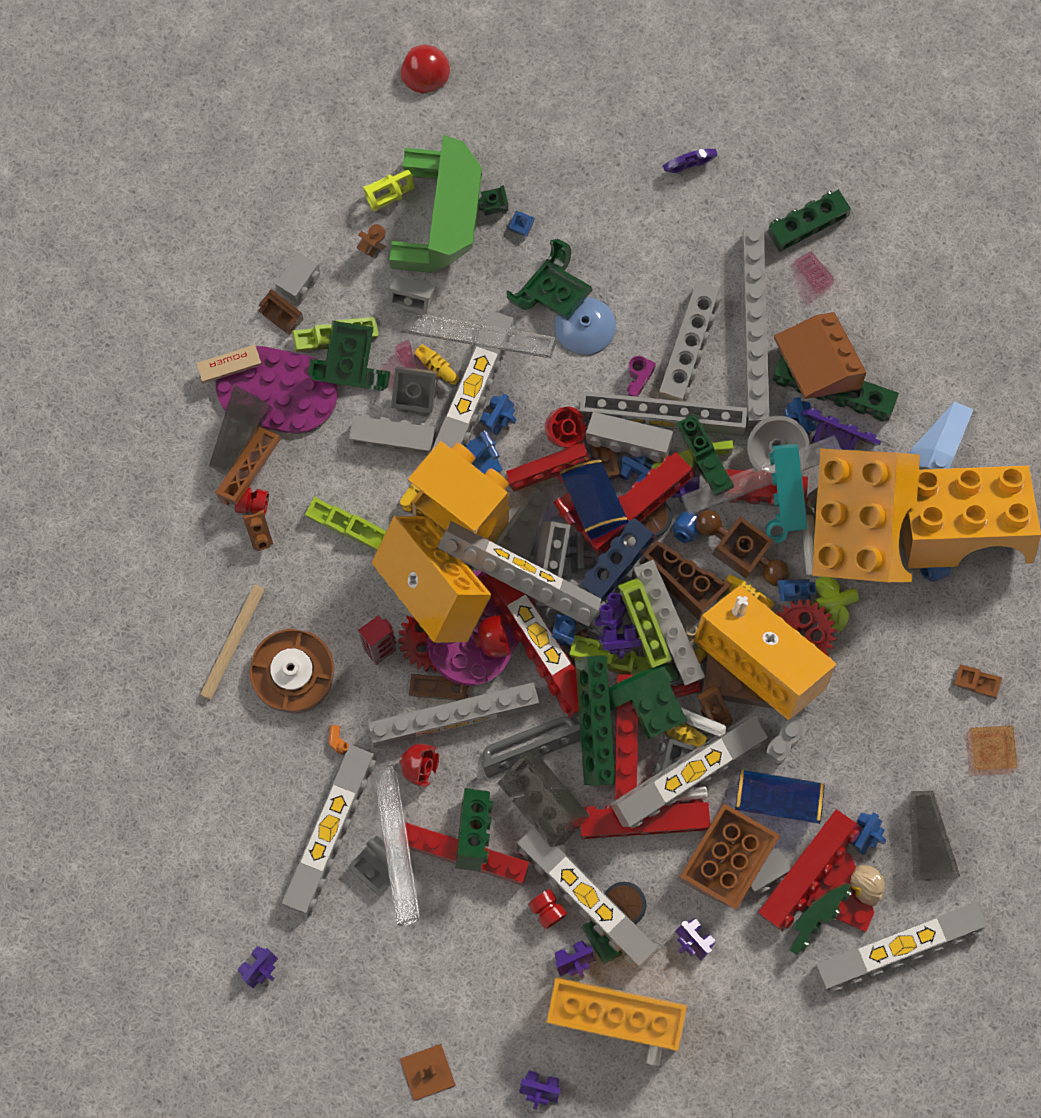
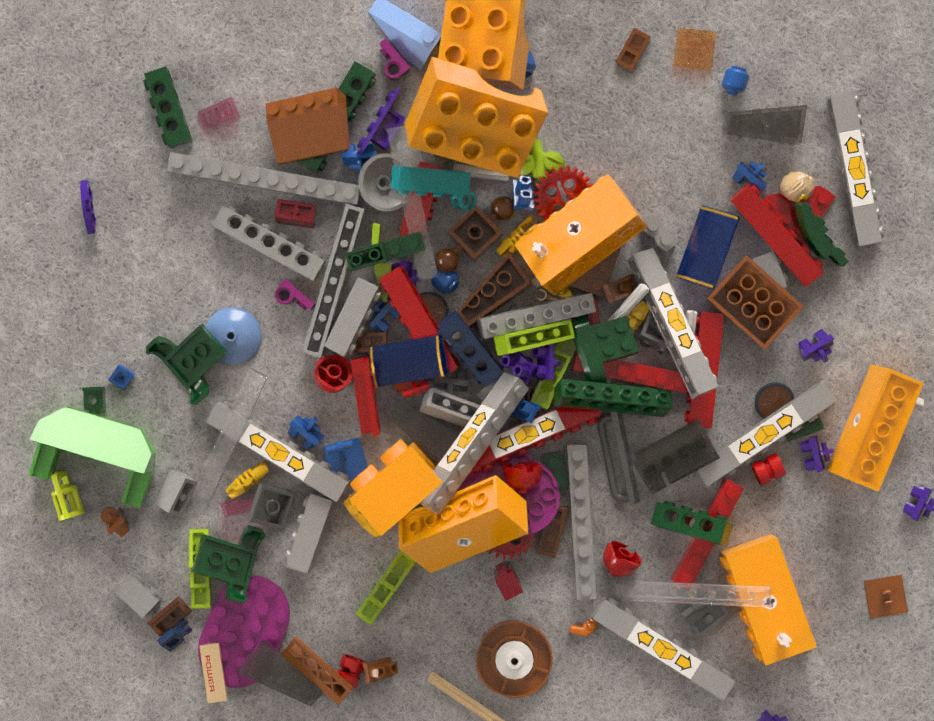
camera: 80 degrees left, 15 degrees up
none -> dark blue plate [157,618,193,652]
none -> dark red hinge [275,199,316,229]
none -> magenta plate [379,39,411,81]
none -> dark green plate [542,451,569,491]
none -> light orange piece [719,534,817,666]
none -> blue head [721,66,749,96]

